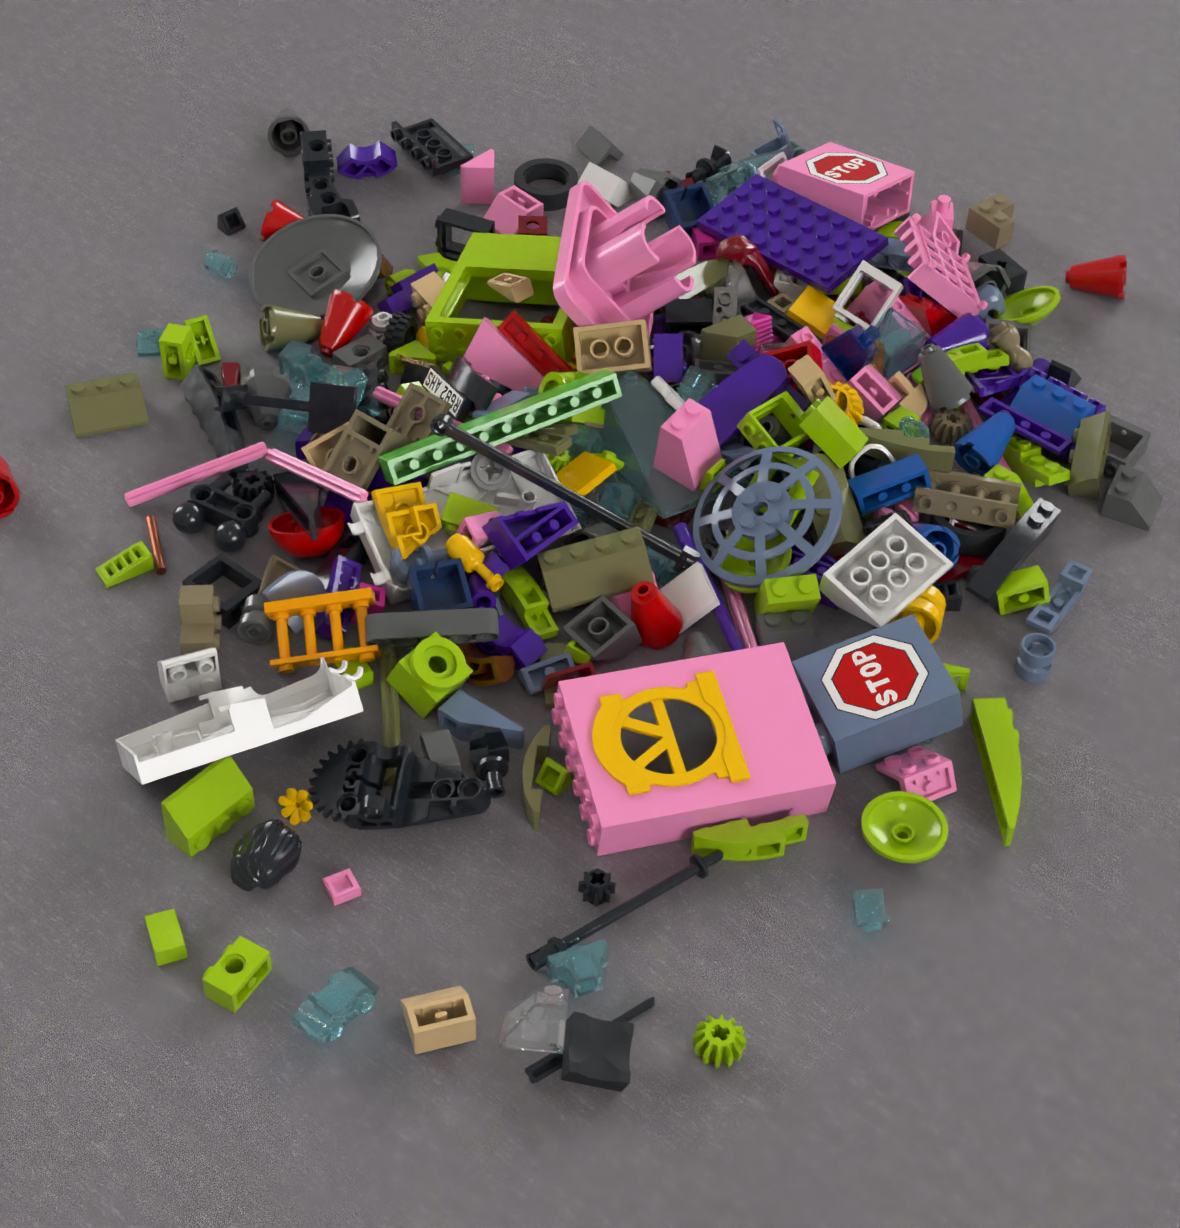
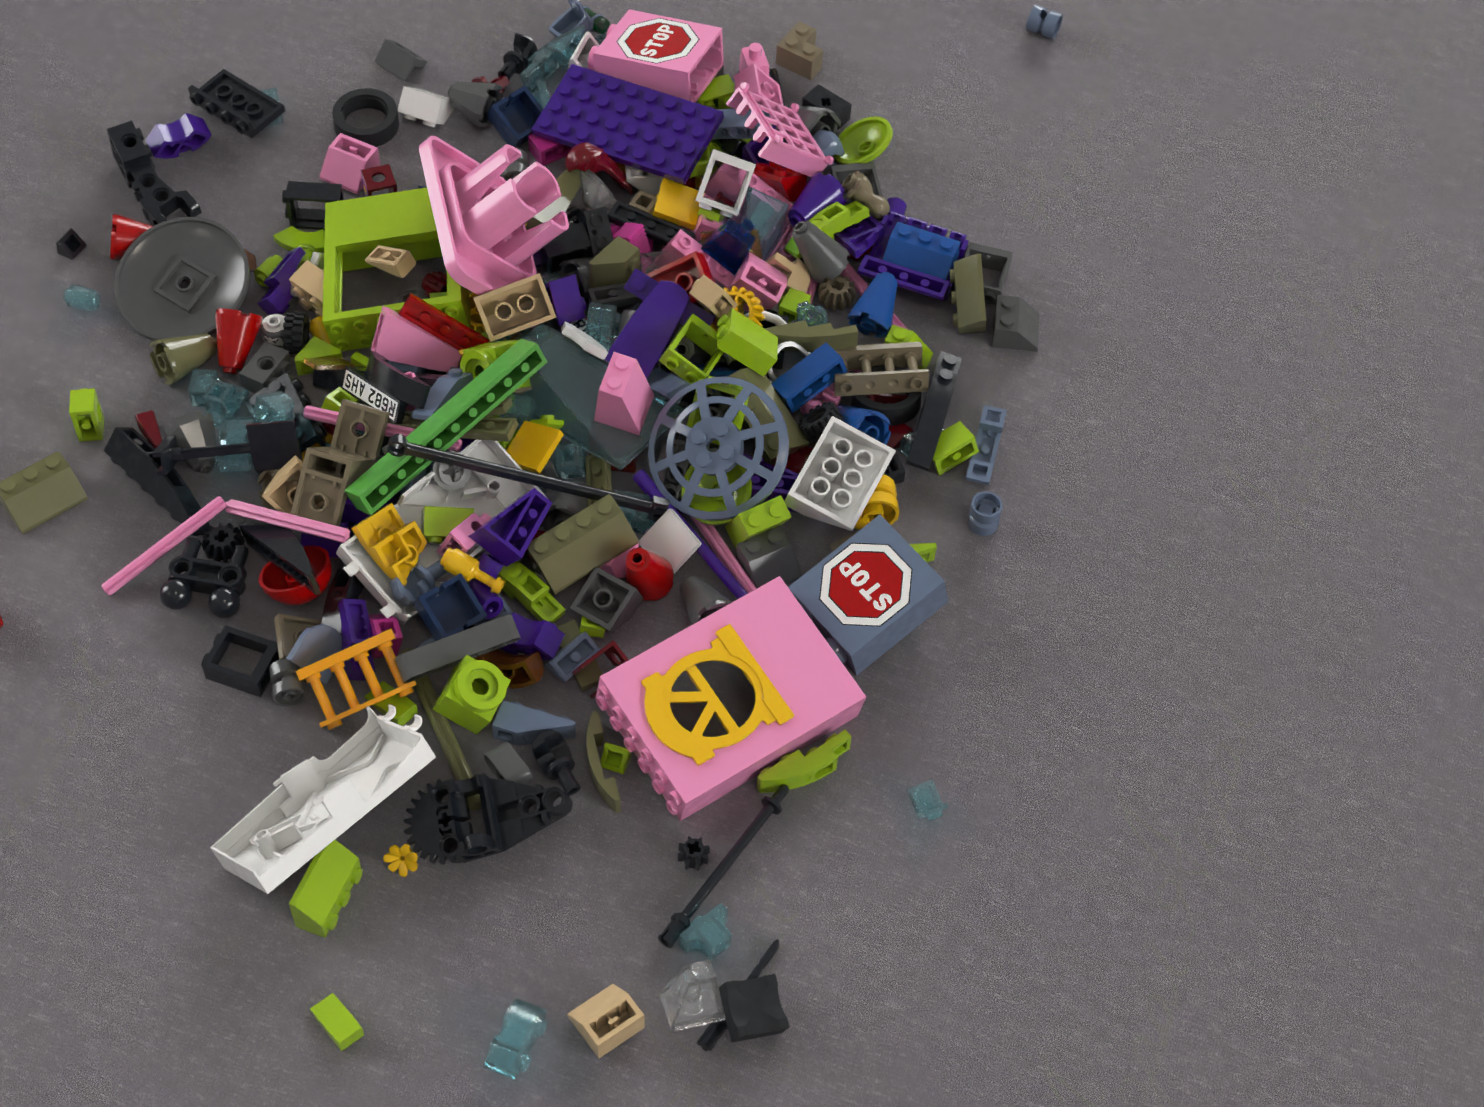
camera: 20 degrees left, 10 degrees up
lime slope [95,541,154,588] -> none
clear light blue piece [135,328,165,357] -> none
copper bar [145,515,167,575] -> none
white slope [157,648,222,703] -> none
dark tan brick [179,585,223,655] -> none
lime slope [184,315,221,366] -> none
lime brick [202,936,272,1013] -> none
black hair [231,819,302,891] -> none
dark grey cone [268,109,309,156] -> none
dark purple slope [295,425,313,460] -> none
bright pink tile [322,868,362,906] -> none
bright pink slope [460,149,494,204] -> none
lime gear [692,1014,746,1069] -> none
lime slope [699,458,728,493] -> none
lime dish [861,791,948,863] -> none
bright pink bracket [875,746,957,801] -> none
lime slope [968,697,1022,846] -> none
lime slope [1003,433,1070,488] -> none
black slope [1046,360,1081,388] -> none
red cone [1065,255,1127,300] -> none

